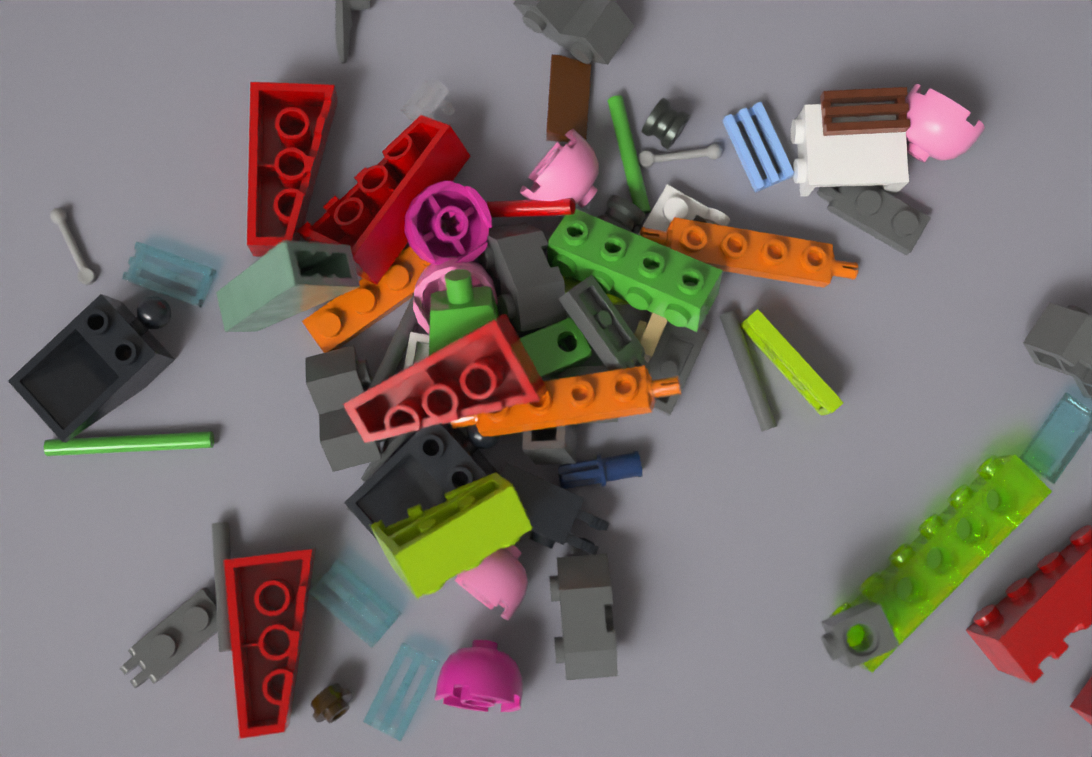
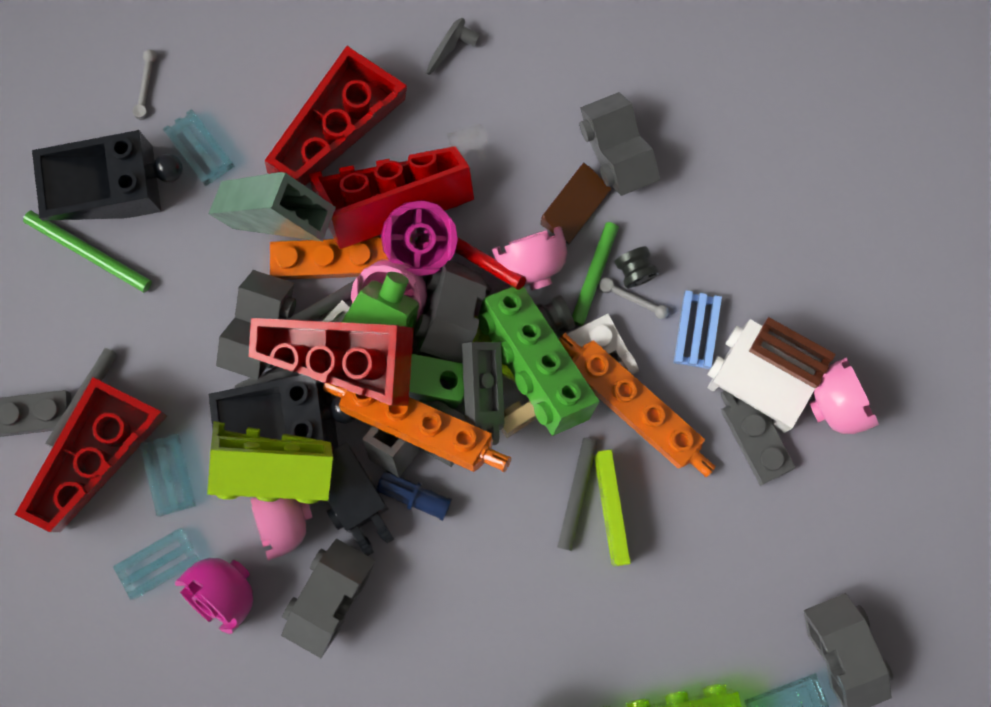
camera: 30 degrees right, 5 degrees down
dark brown plate [310,683,352,723] -> none
dark grey hinge [648,312,709,416] -> none

